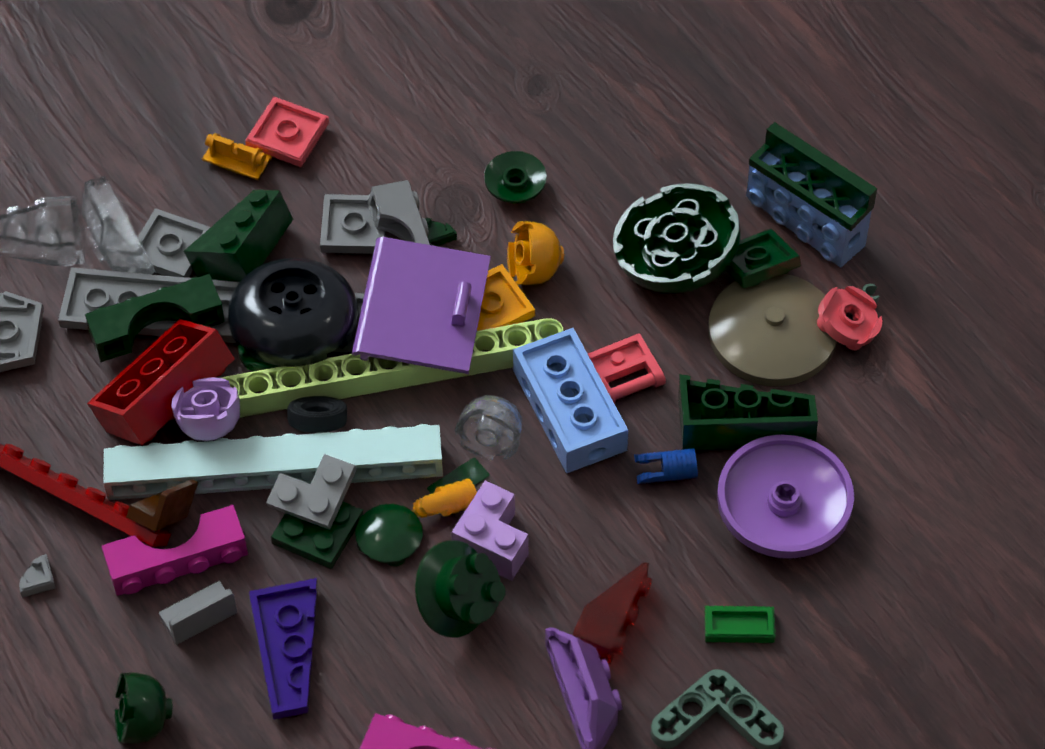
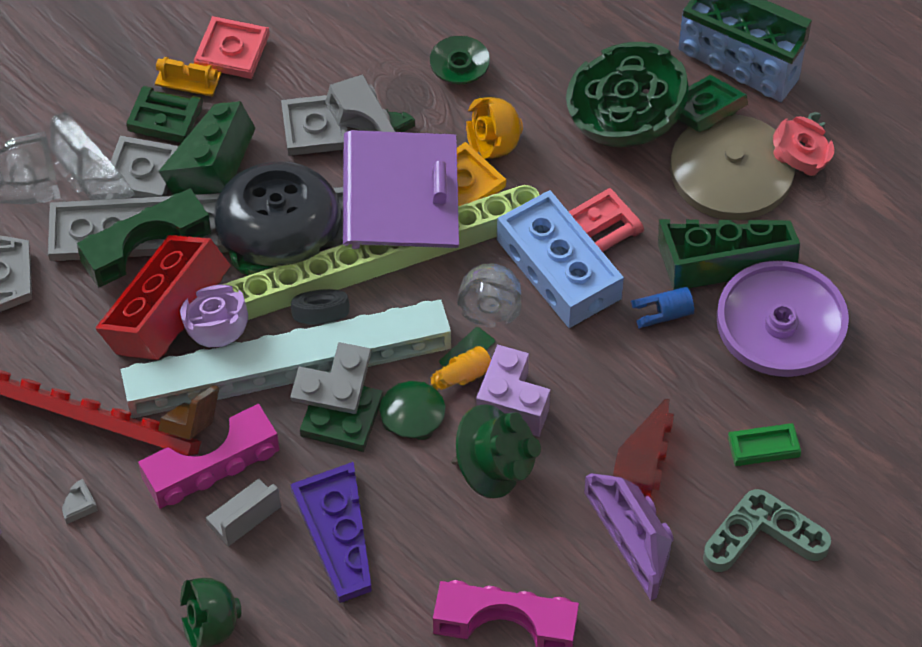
camera: 10 degrees left, 0 degrees up
none -> dark green plate [126,86,203,143]

